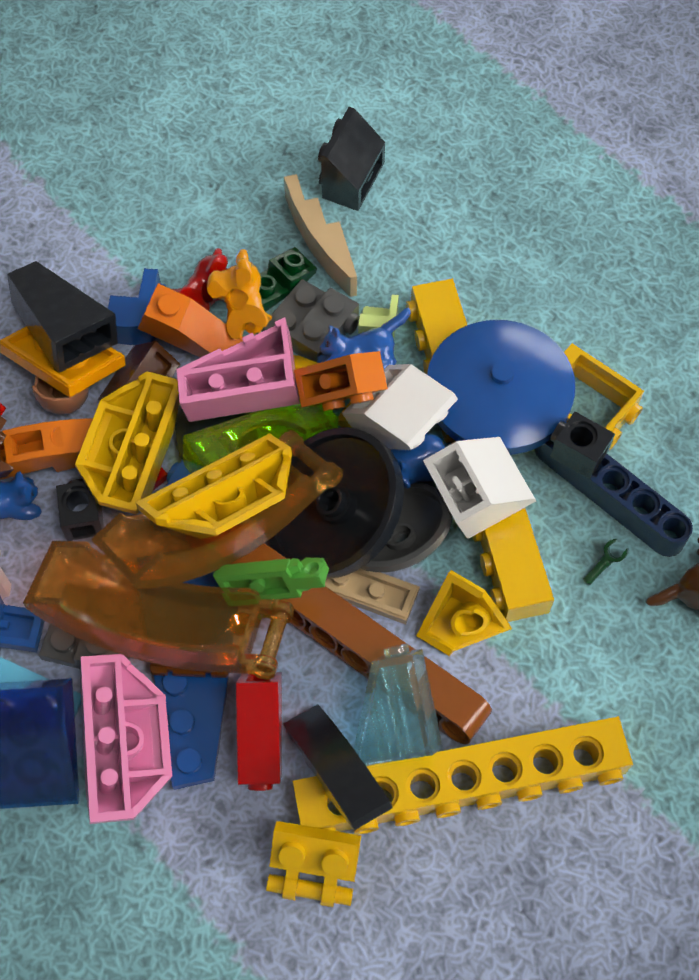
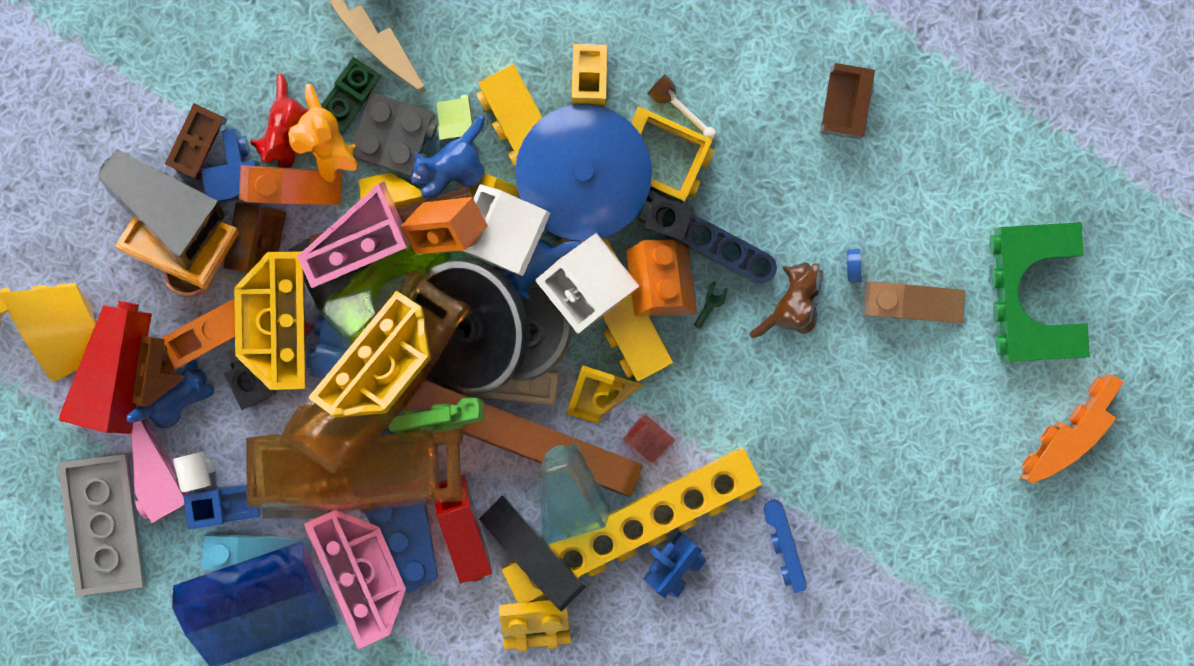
camera: 10 degrees left, 25 degrees up
none -> reddish brown hinge [165,103,228,180]
none -> yellow brick [572,44,607,108]
none -> clear red panel [622,413,675,463]
none -> orange slope [626,240,697,317]
none -> blue hips [643,531,706,598]
none -> hinge [647,74,716,140]
none -> blue hinge [763,498,807,593]

